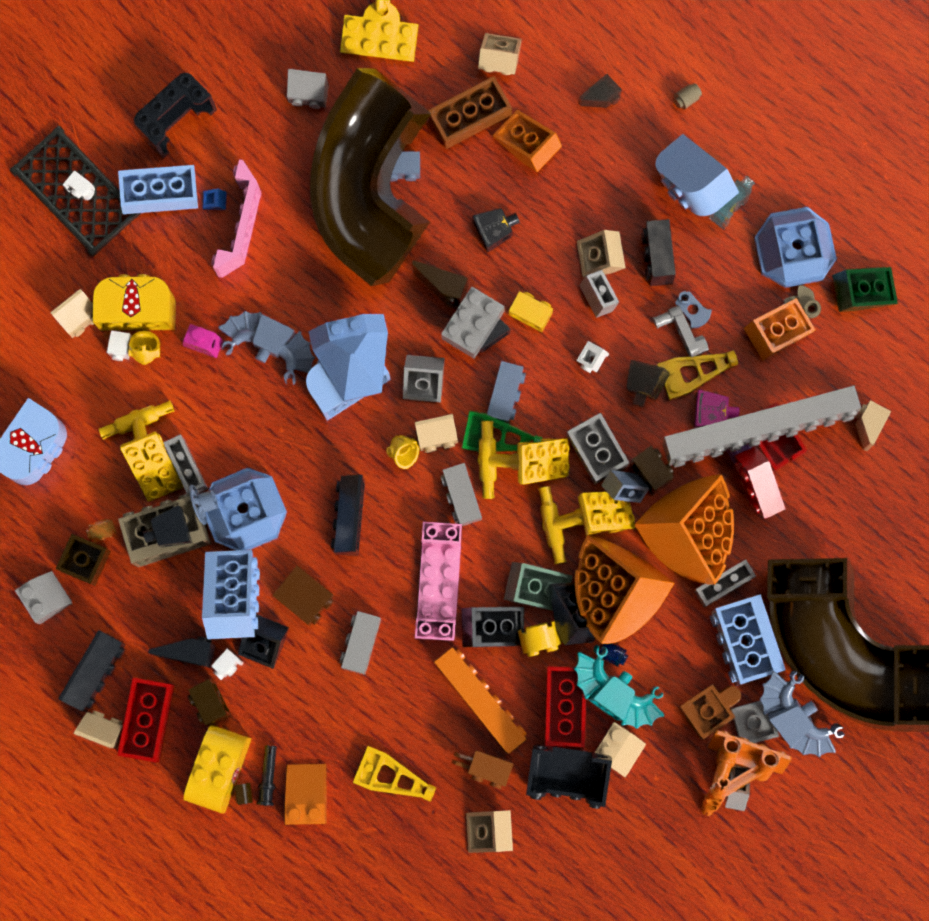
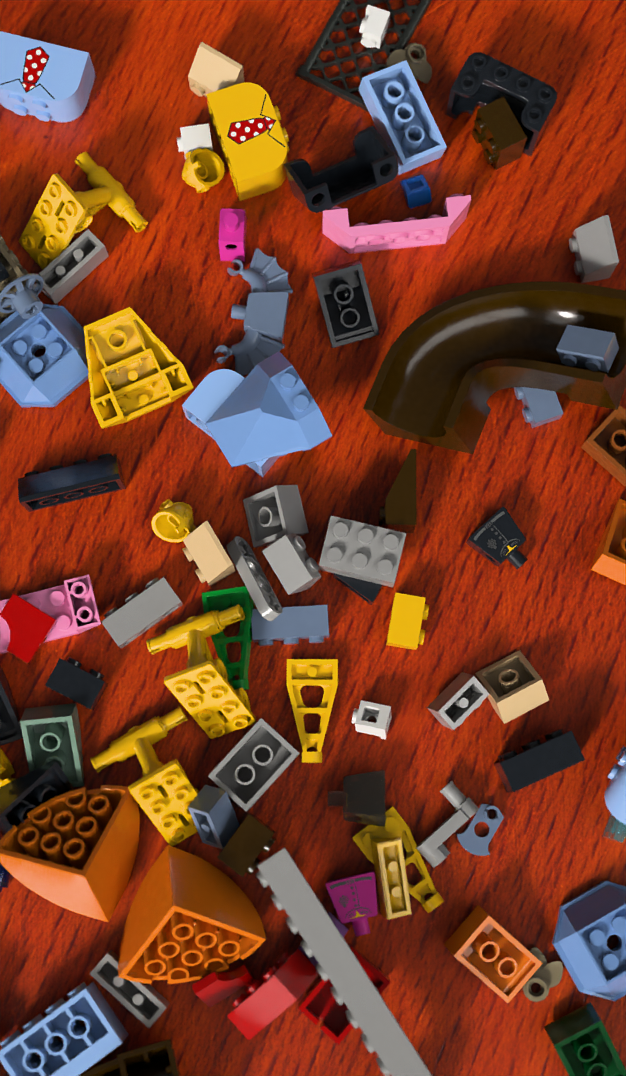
camera: 65 degrees right, 0 degrees up
none -> red tile [0,593,57,664]
none -> black brick [45,657,108,710]
none -> yellow wedge [84,307,194,429]
none -> red tile [191,965,255,1007]
none -> light grey beam [227,536,283,621]
none -> light grey slope [262,533,321,595]
none -> black windscreen [284,126,398,213]
none -> yellow plate [287,659,338,763]
none -> black slope [312,260,380,348]
none -> yellow slope [371,837,412,920]
none -> dark tan plate [386,43,432,84]
none -> dark brown brick [472,96,527,170]
none -> sand blue brick [556,325,619,372]

